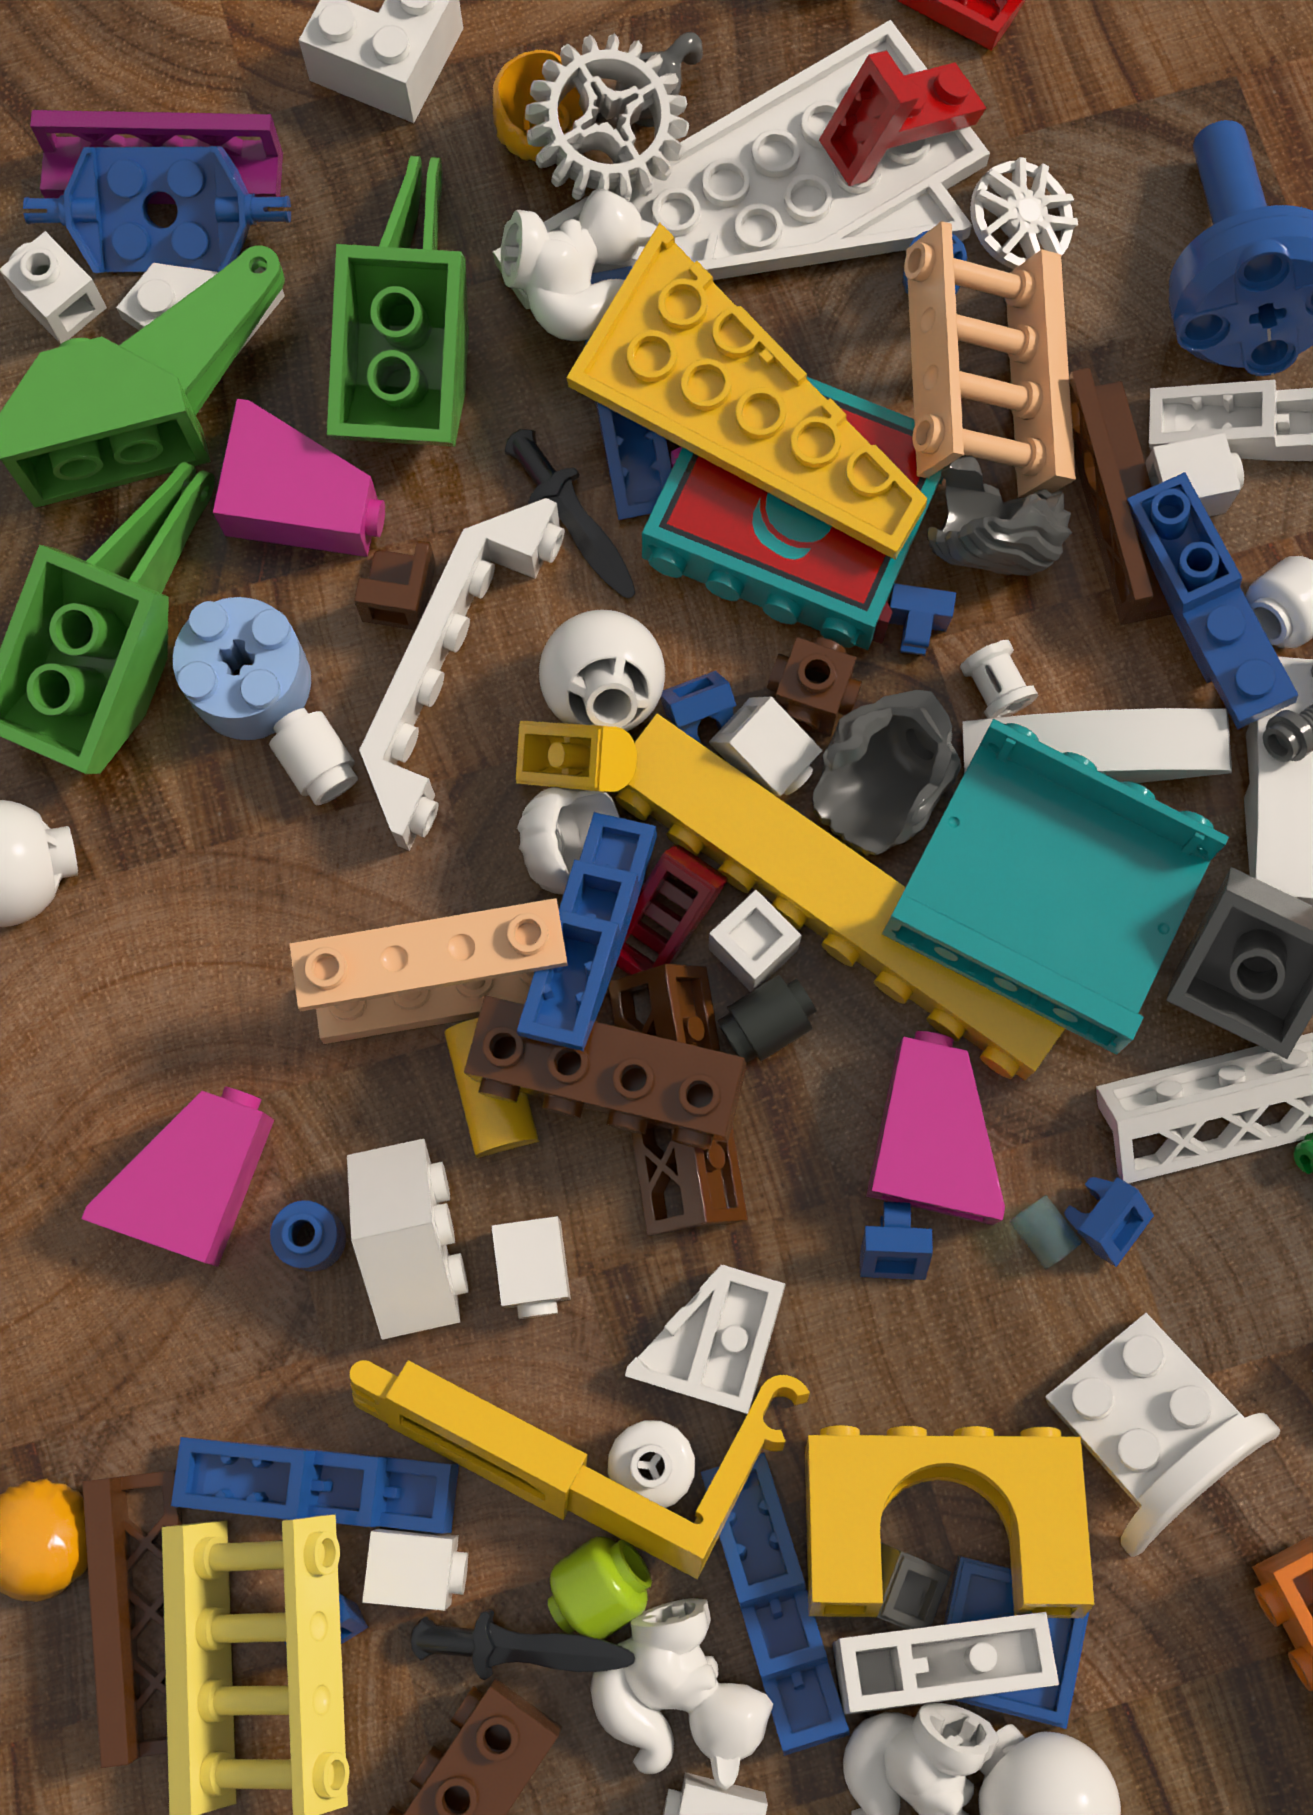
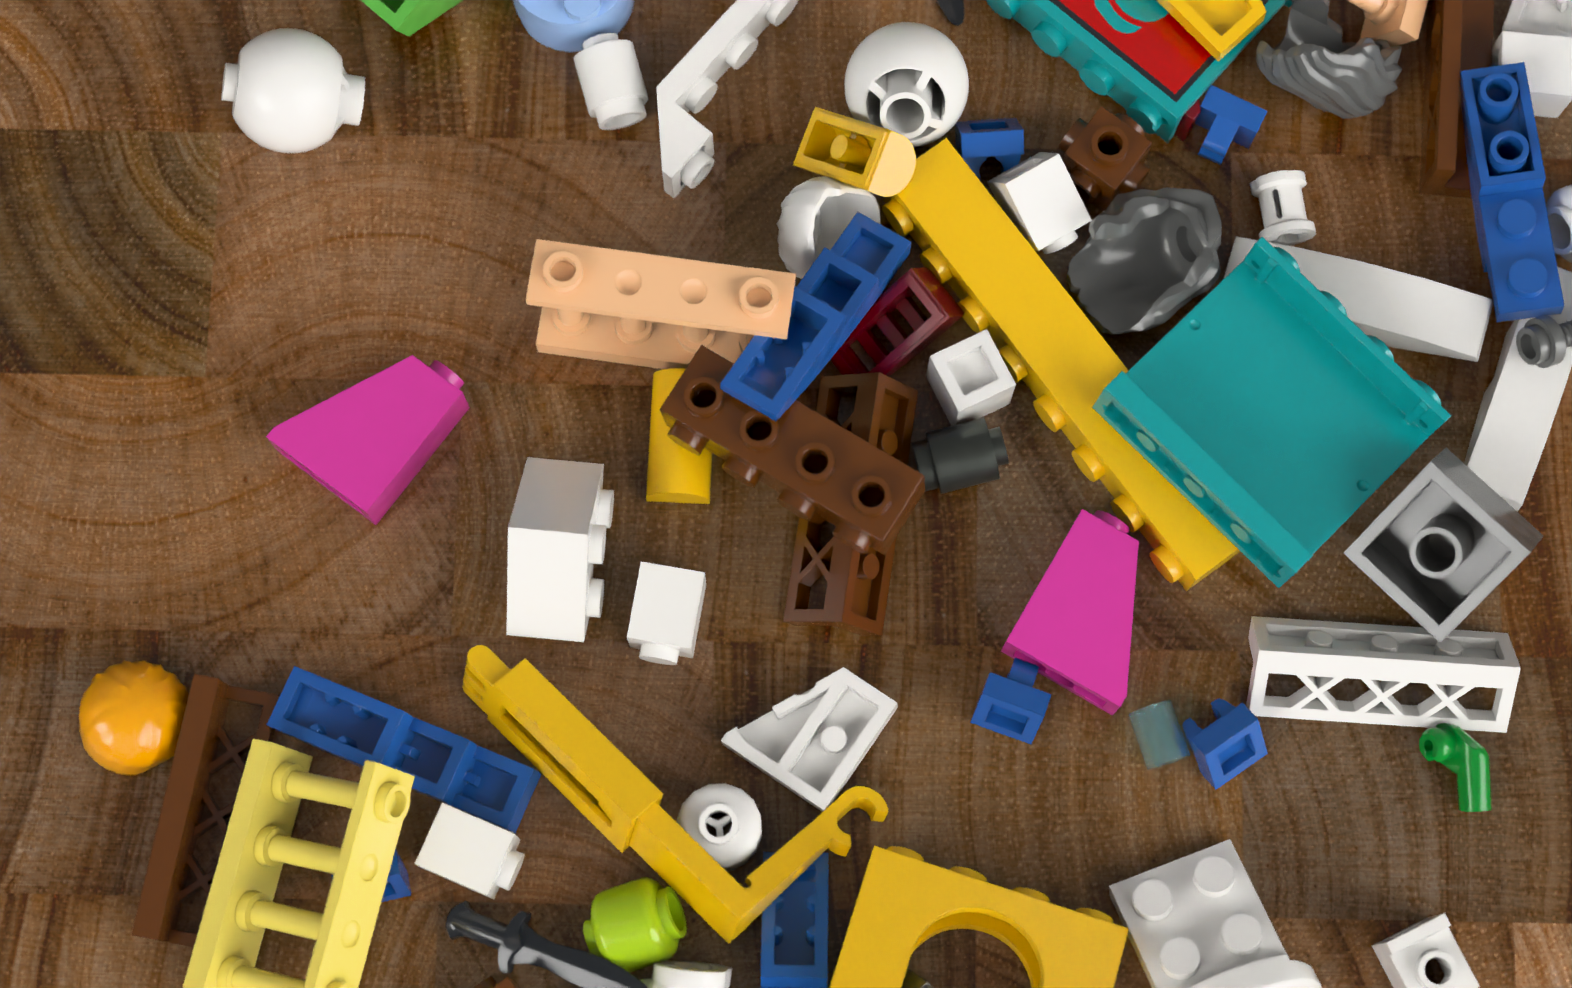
camera: 15 degrees right, 0 degrees up
blue brick [270,1201,346,1272] -> none

